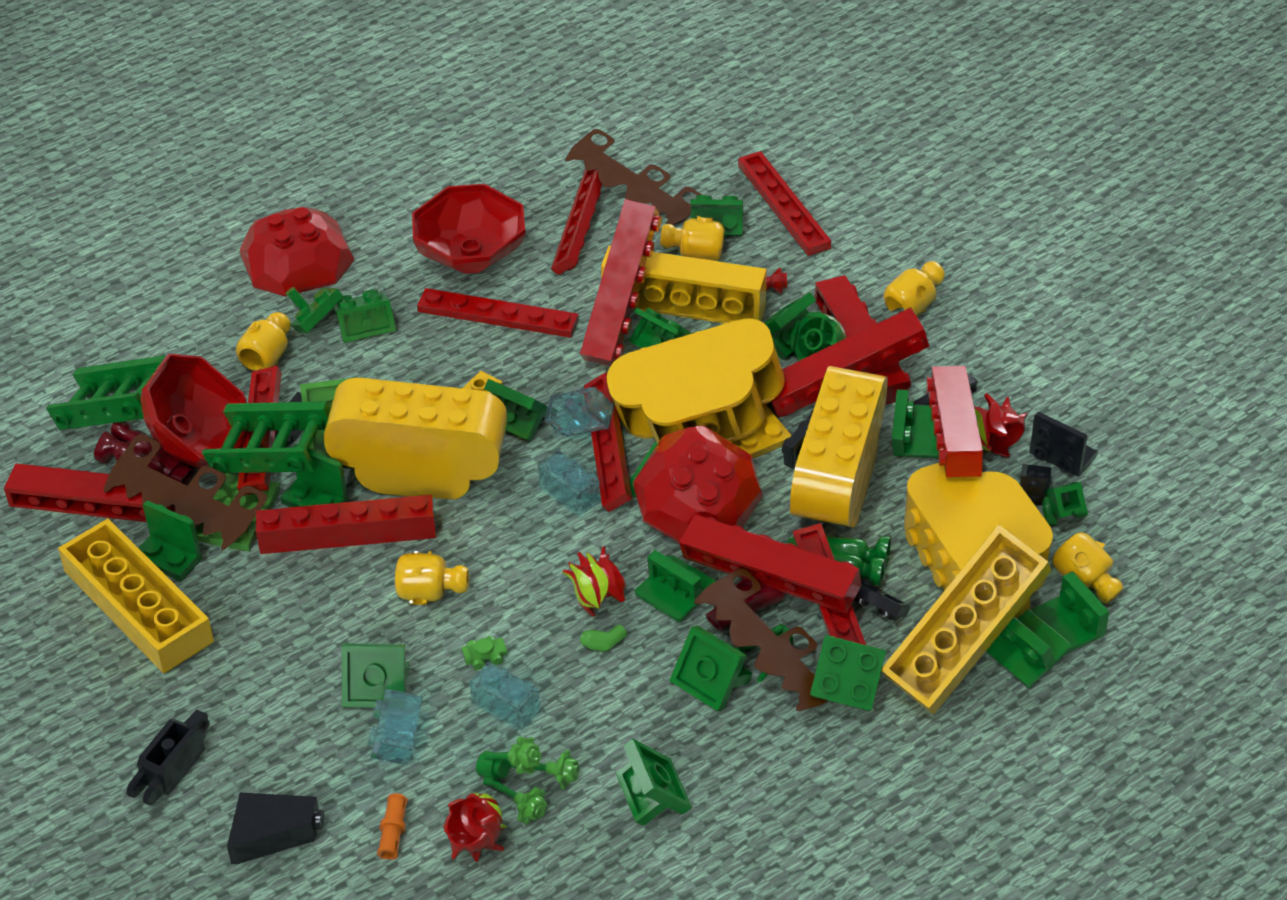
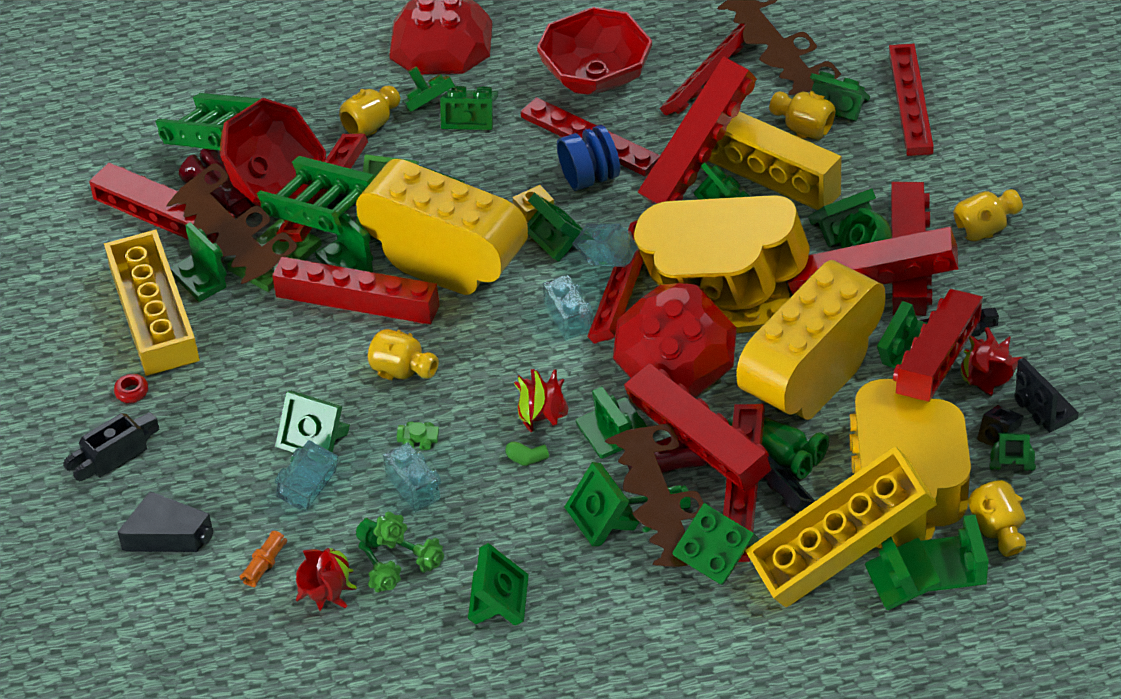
camera: 25 degrees right, 0 degrees up
red plate [766,268,787,294] -> none
none -> red piece [114,374,148,403]
none -> blue wheel [556,124,620,191]

